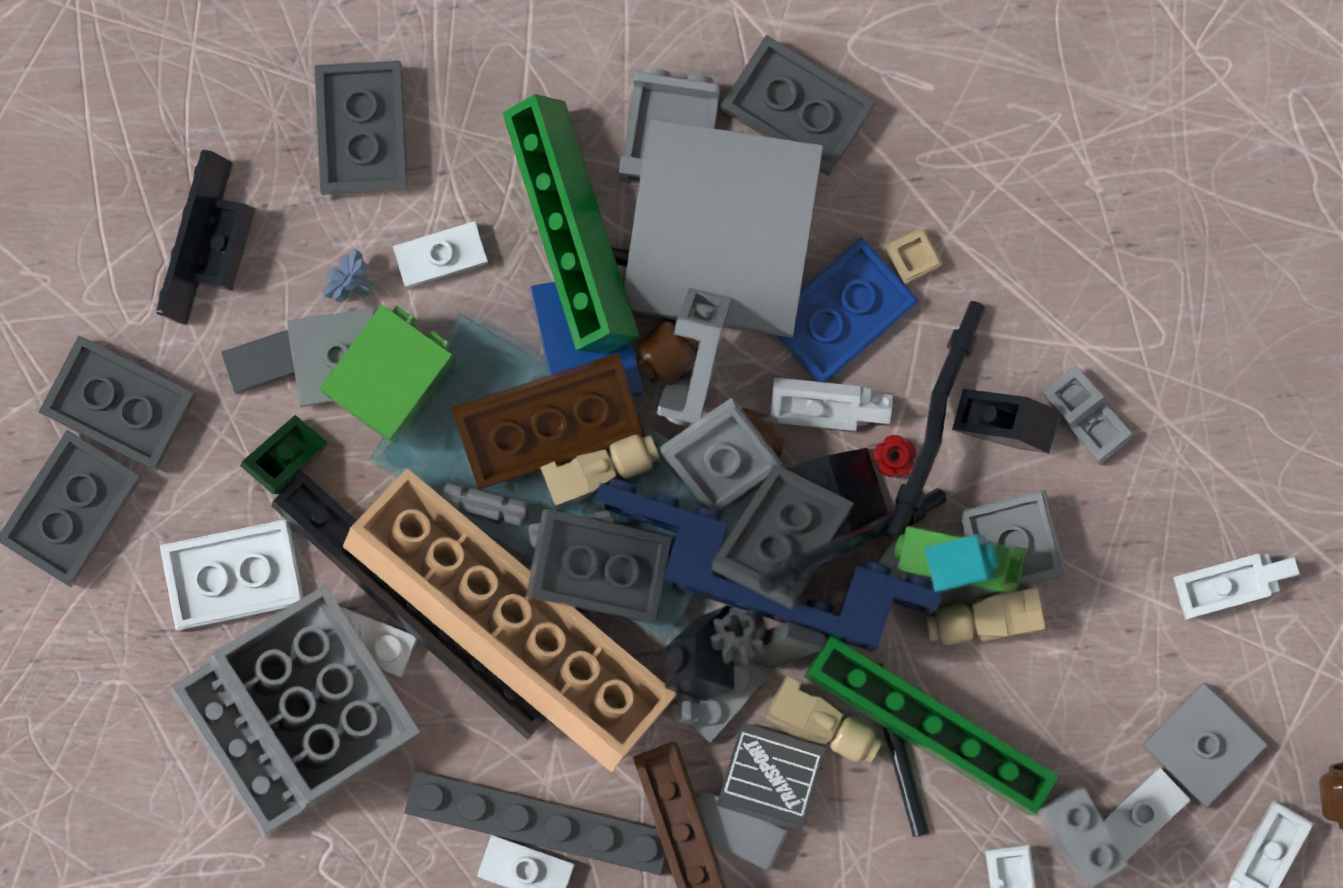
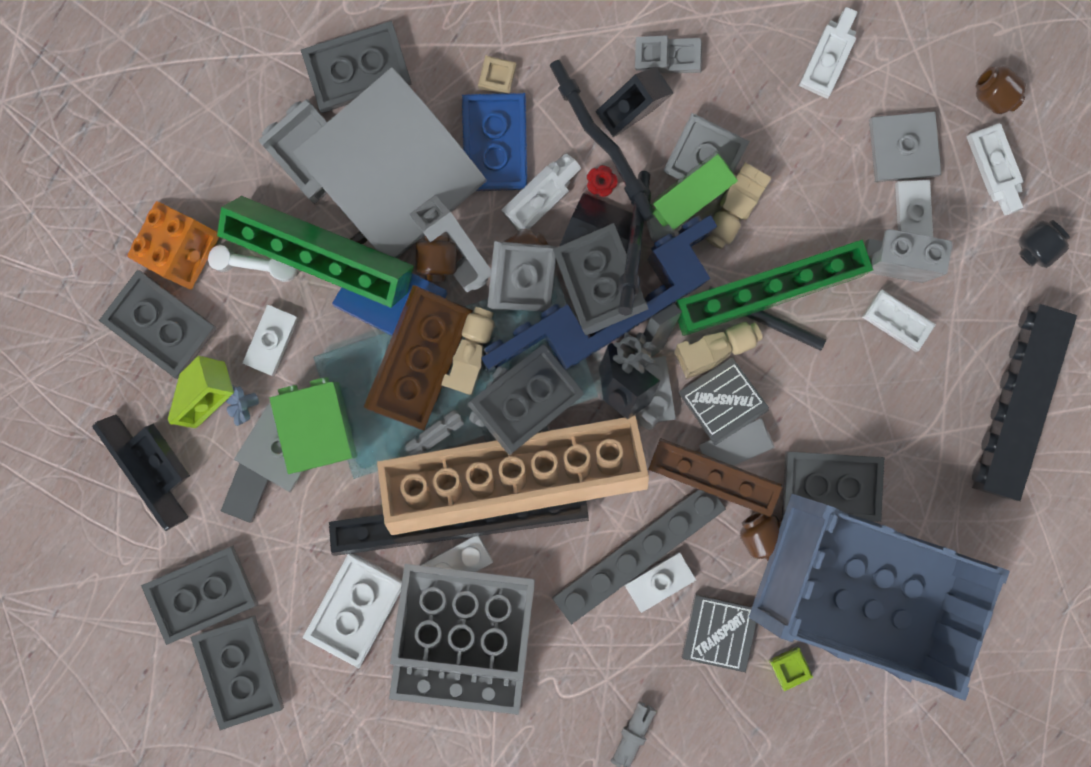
camera: 55 degrees left, 5 degrees up
dark green slope [240,415,328,494] -> none
teal brick [925,535,999,592] -> none
none -> orange bracket [127,201,219,290]
none -> lime slope [168,355,234,428]
none -> white bar [208,245,298,282]

